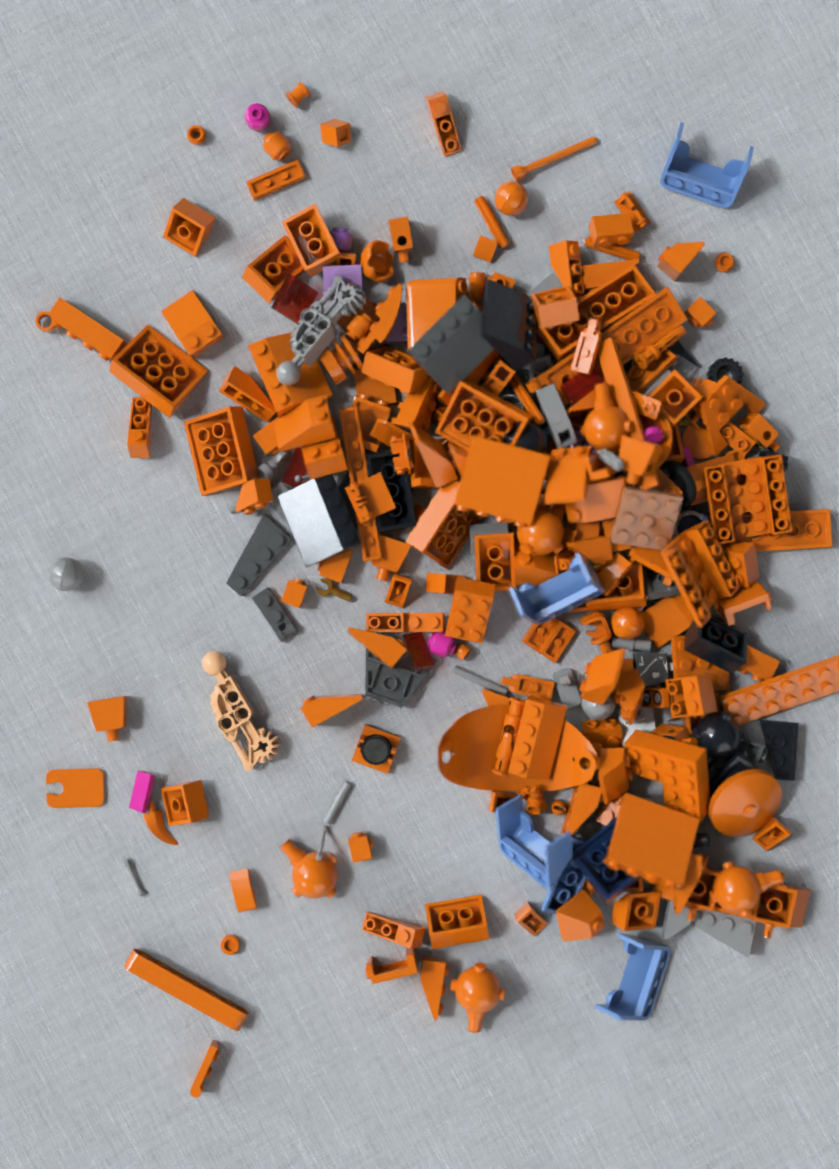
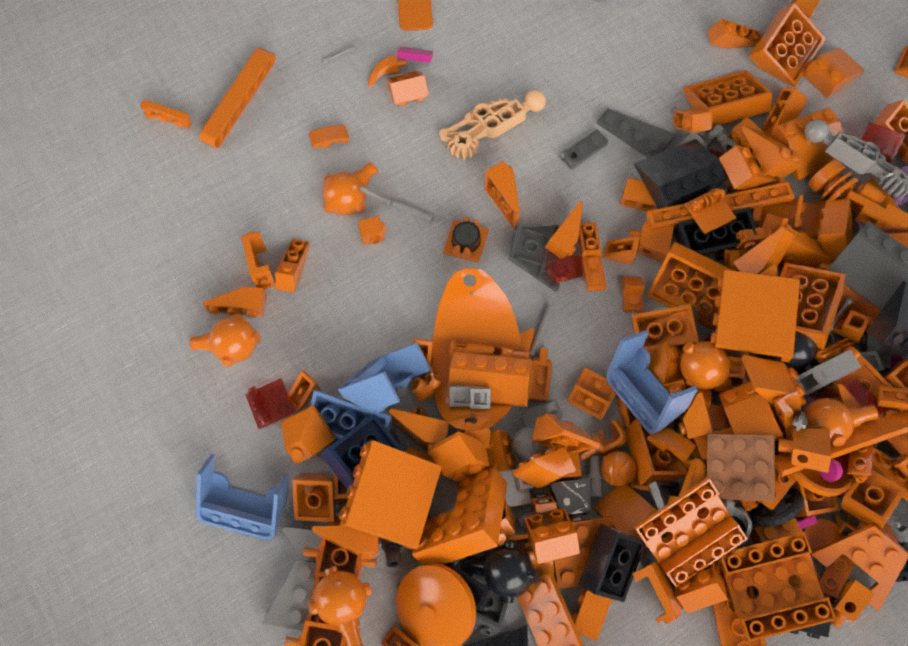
camera: 85 degrees right, 20 degrees down
orange torso [87,696,127,742] -> none
orange tile [221,934,241,955] -> none
orange brick [281,578,308,608] -> none
pearl gold bar [316,578,352,602] -> none
orange slope [425,894,489,949] -> none
dark pink head [427,631,457,658] -> none
orange brick [445,577,495,644] -> none
orange hinge [455,644,472,661] -> none
none -> clear red hinge [245,378,295,429]
none -> light grey slope [450,385,491,409]
none -> light grey hinge [830,297,853,332]

